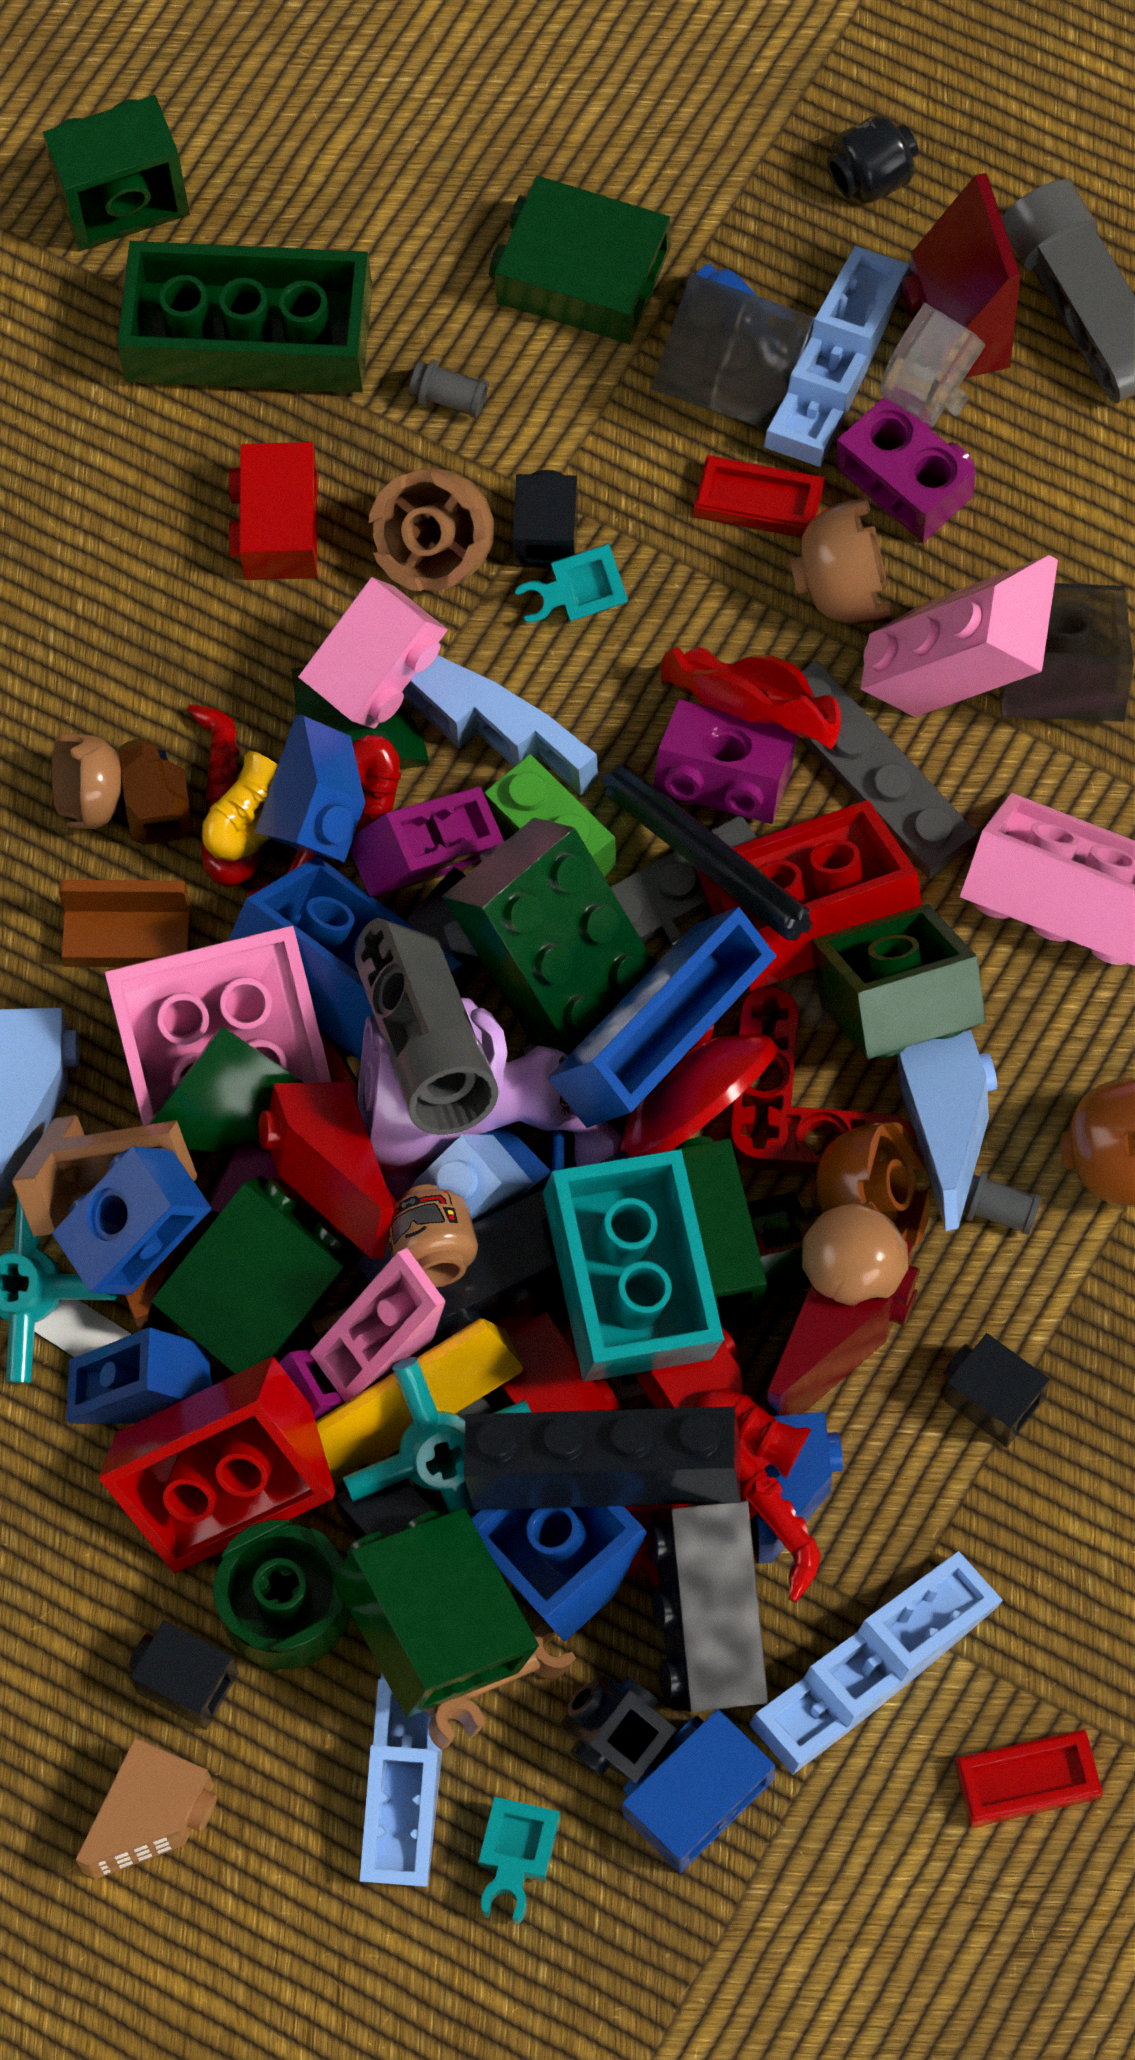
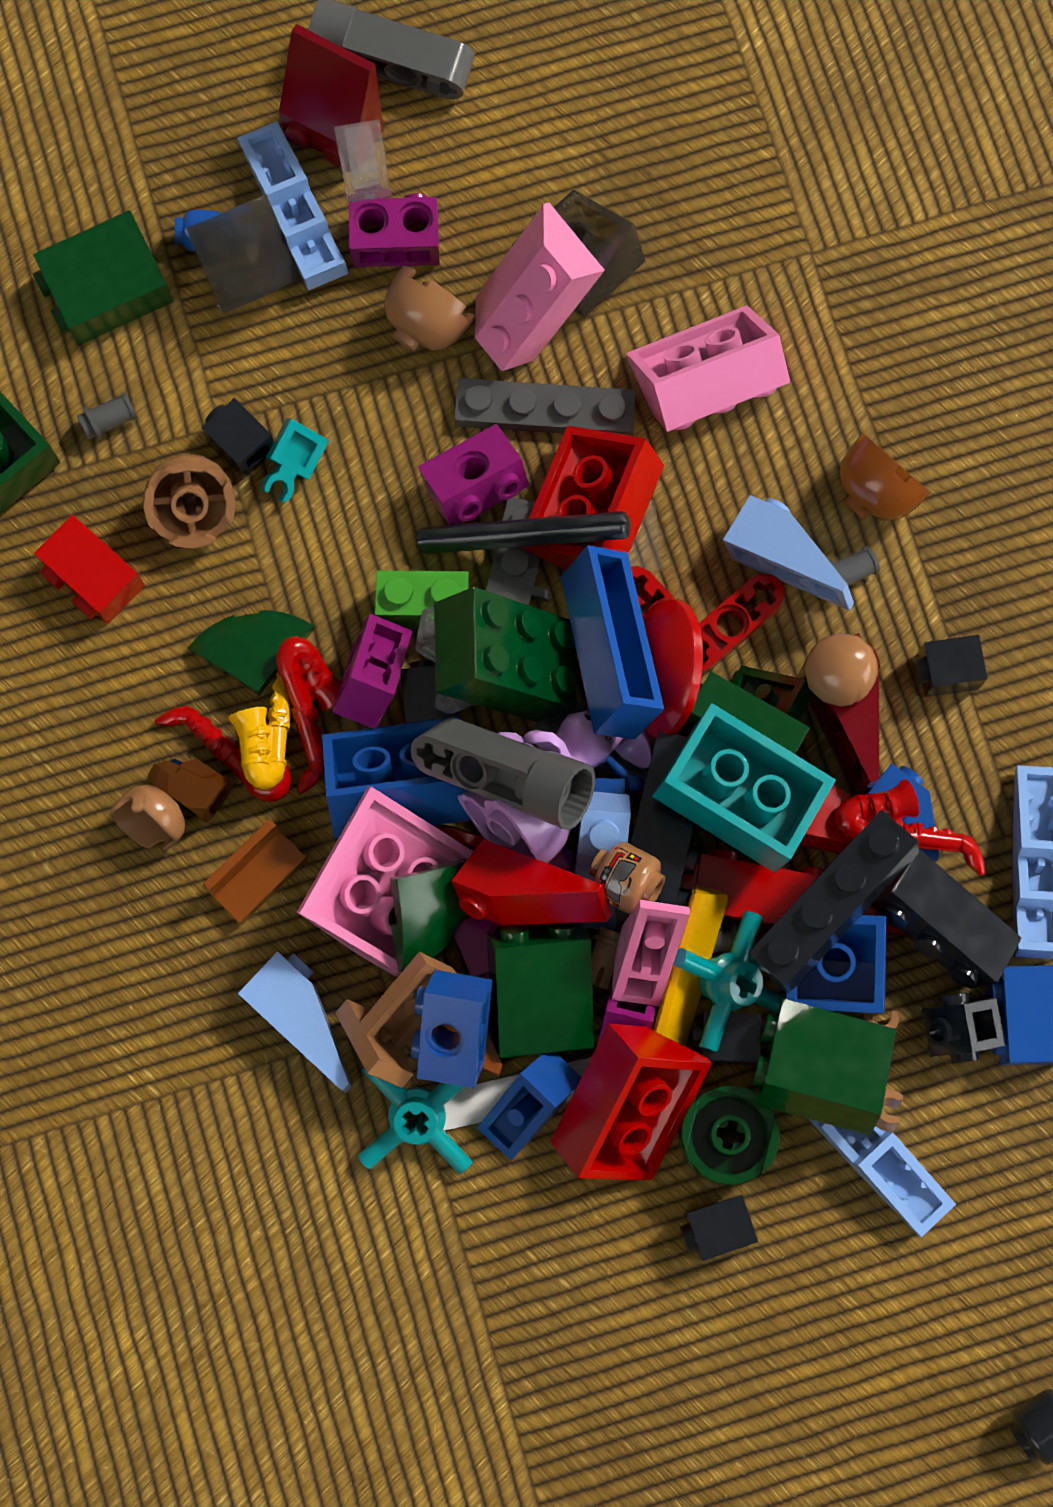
camera: 50 degrees left, 10 degrees up
medium nougat slope [76,1738,217,1880] -> none
blue slope [255,714,365,862] -> none
bright pink brick [298,577,448,729] -> none
light blue slope [402,655,598,796] -> none
teal plate [478,1797,561,1925] -> none
red piece [660,647,841,750] -> none
red tile [694,455,825,538] -> none
dark orange cylinder [810,1122,930,1246] -> none
dark green brick [811,904,986,1060] -> none
black head [827,115,919,203] -> none

